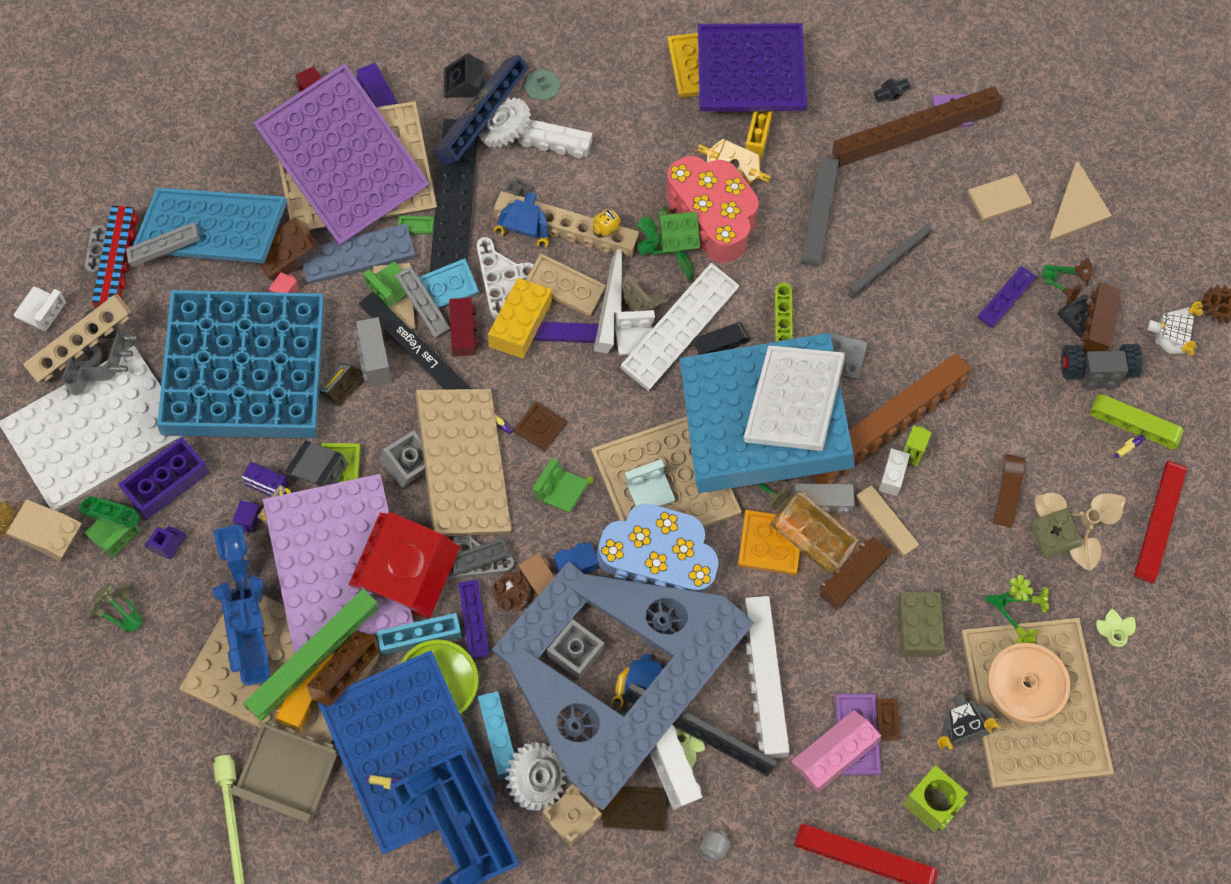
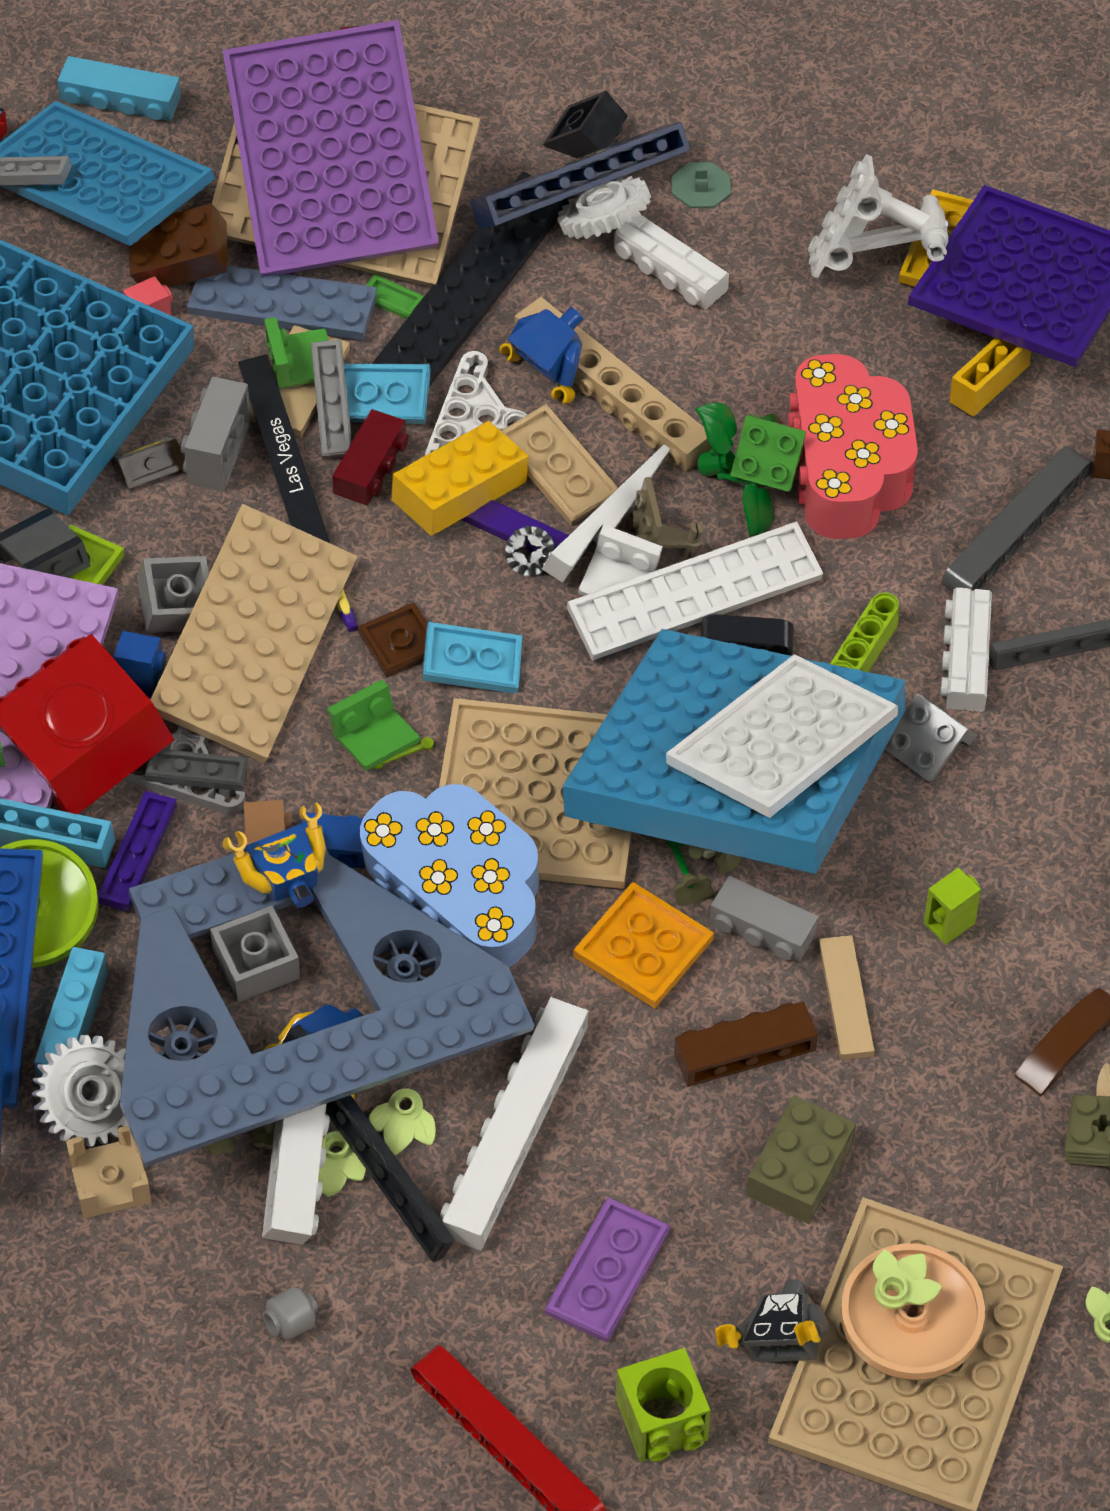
camera: 30 degrees right, 10 degrees down
dark purple brick [356,62,398,107] -> none
reddish brown dish [492,572,531,612] -> none
dark grey plate [506,179,534,196] -> none
yellow head [592,209,620,237] -> none
dark brown tile [602,786,667,832] -> none
light aqua bracket [625,460,675,507] -> none
yellow plate [697,139,771,185] -> none
clear yellow brick [769,490,859,574] -> none
bright pink slope [791,710,881,793] -> none
dark orange brick [809,353,971,484] -> none
reddish brown plate [876,699,900,741] -> none
white brick [879,448,910,496] -> none
lime plant [985,575,1049,644] -> none
none -> medium azure brick [57,56,181,121]
none -> blue brick [113,631,166,699]
none -> torso [223,803,326,908]
none -> yellowish green plate [369,1088,436,1155]
none -> medium azure tile [422,622,523,693]
none -> gear [504,526,555,576]
none -> white plate [808,154,948,278]
none -> yellowish green plate [873,1249,942,1309]
none -> white brick [940,587,992,712]

